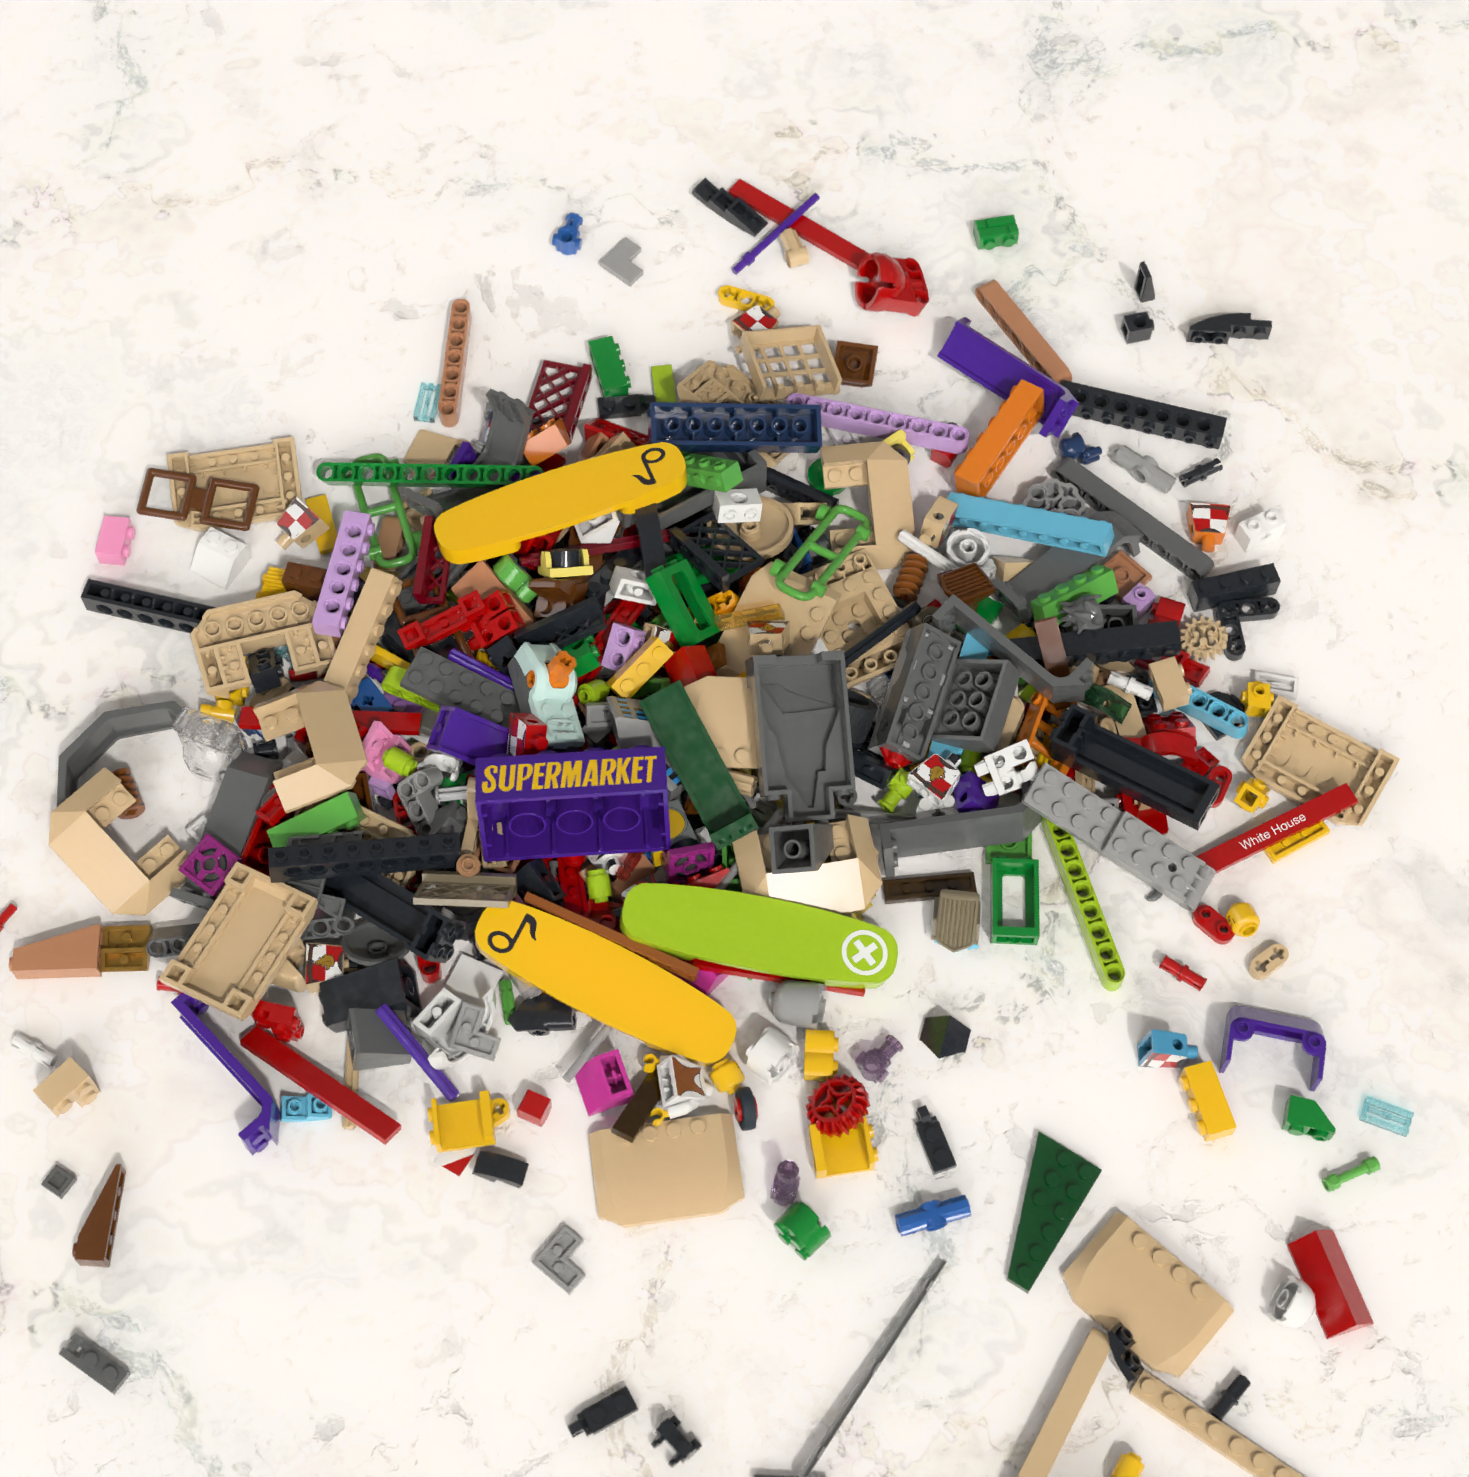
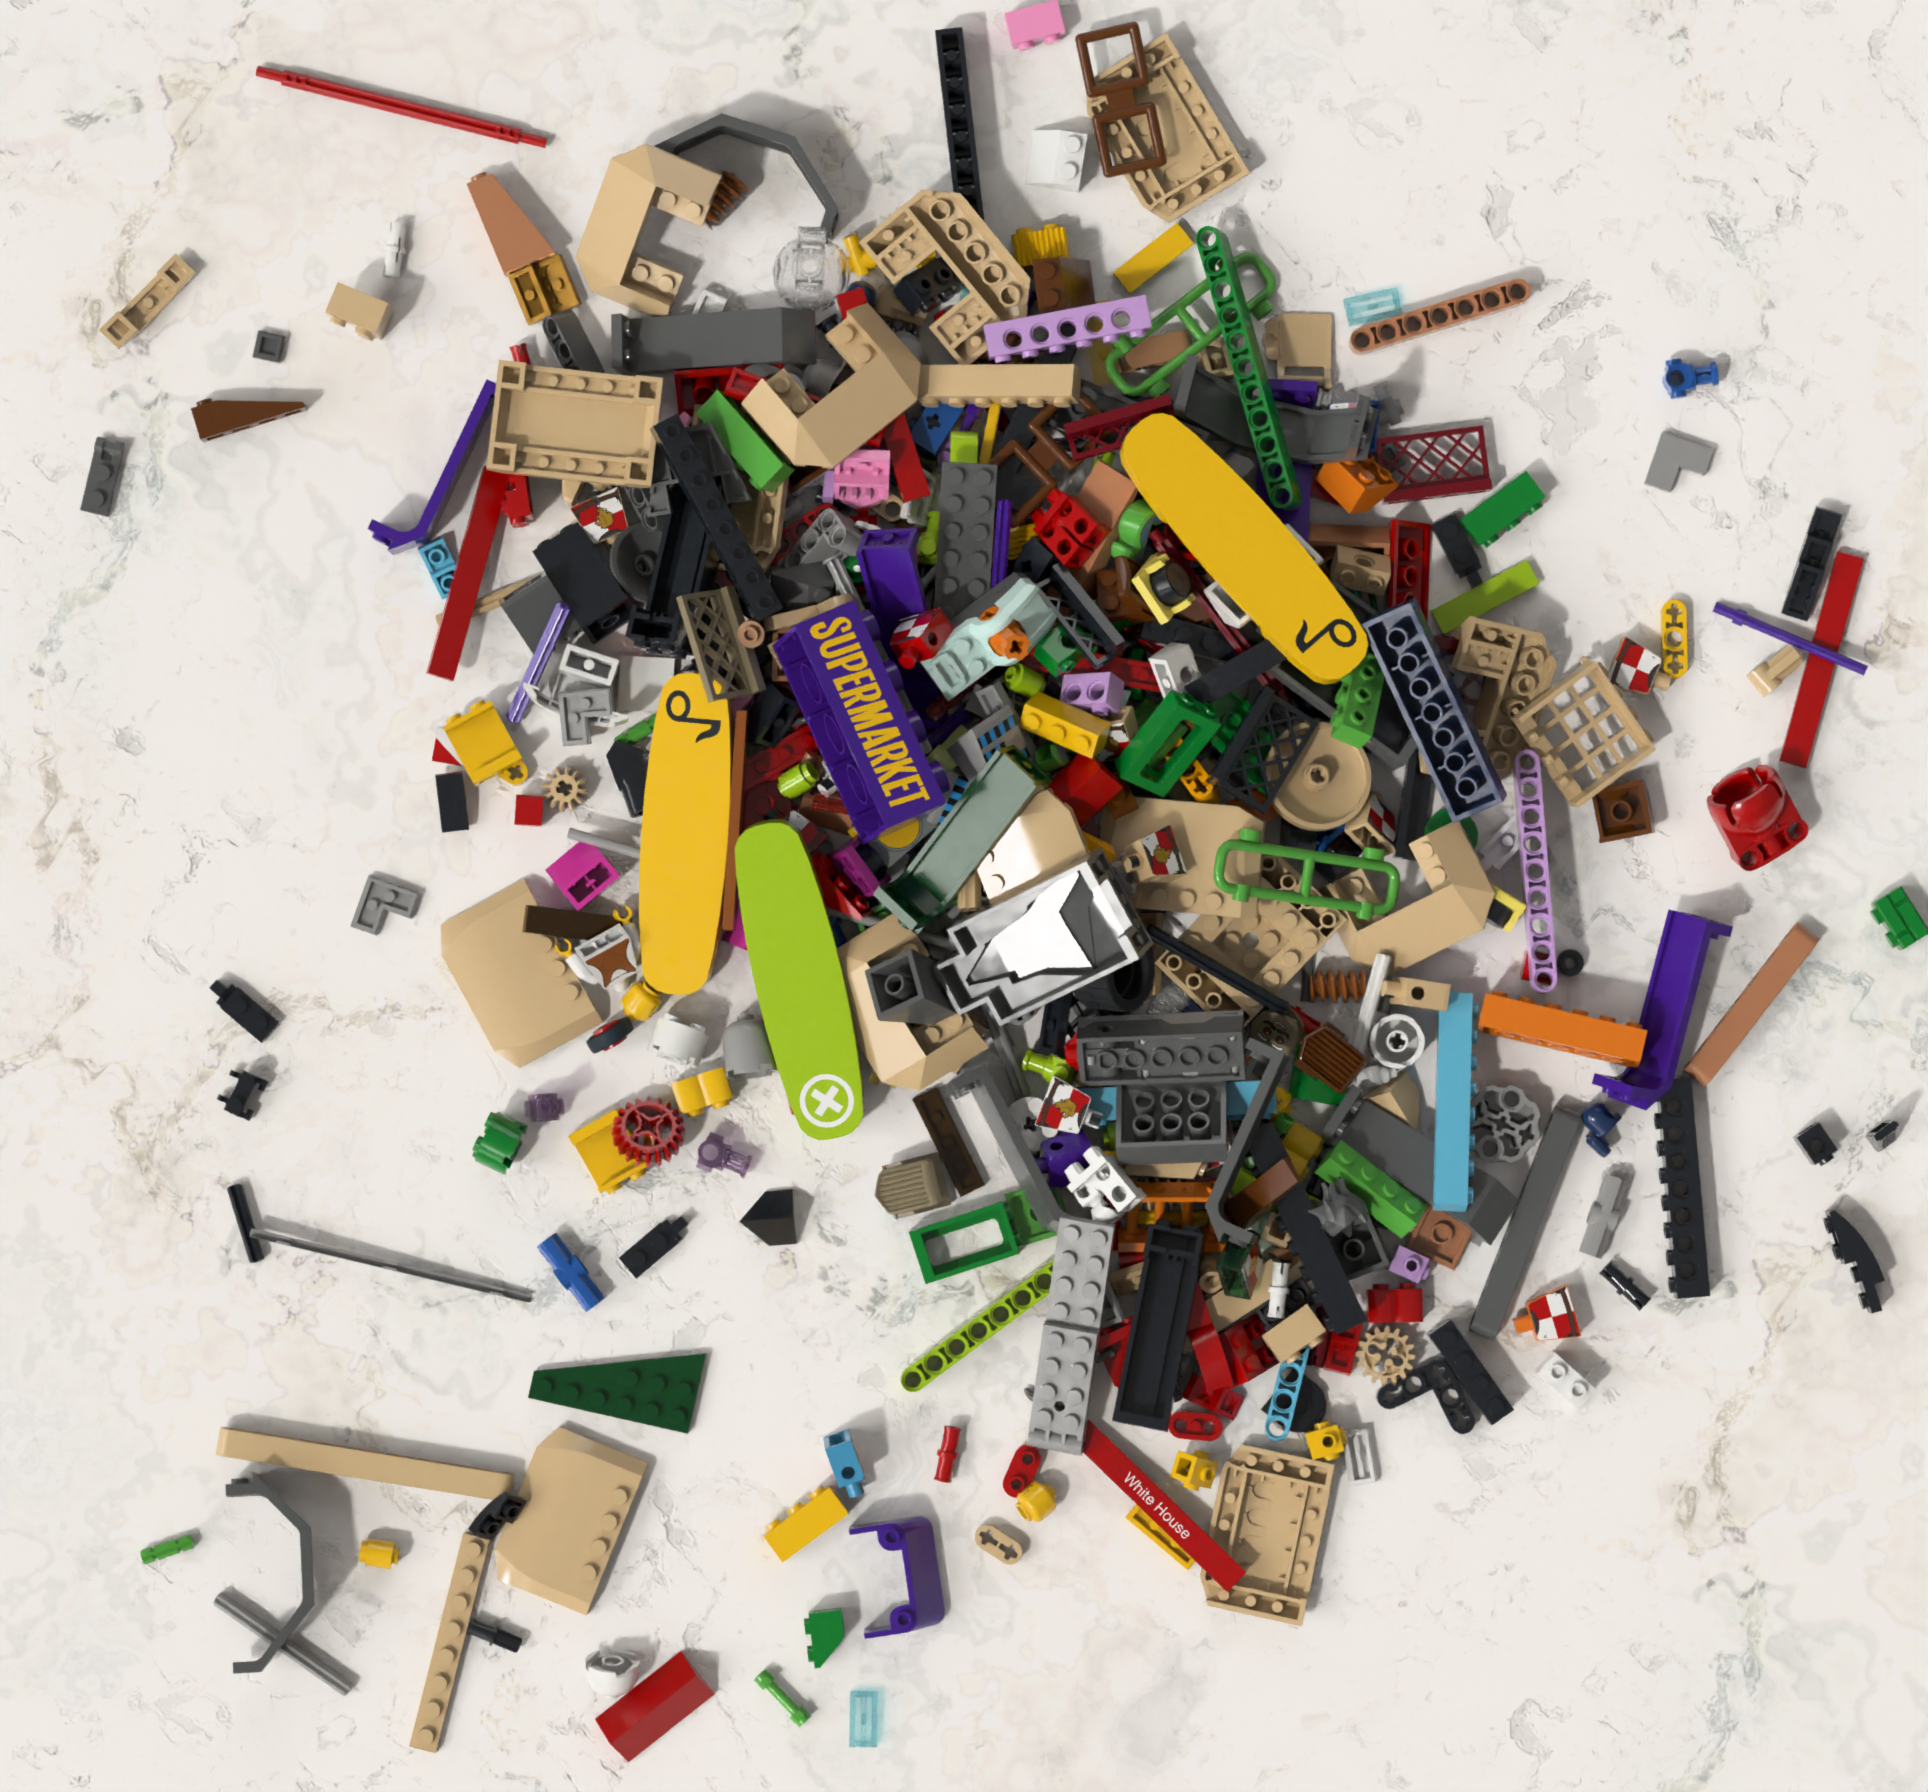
camera: 70 degrees right, 25 degrees up
magenta piece [178,833,244,898] -> none
torso [276,496,330,550] -> none
lime brick [382,746,418,777] -> none
red slope [397,590,487,650] -> none
white brick [712,488,763,523] -> none
clear yellow tile [714,604,785,631] -> none
none -> tan gear [542,766,588,812]

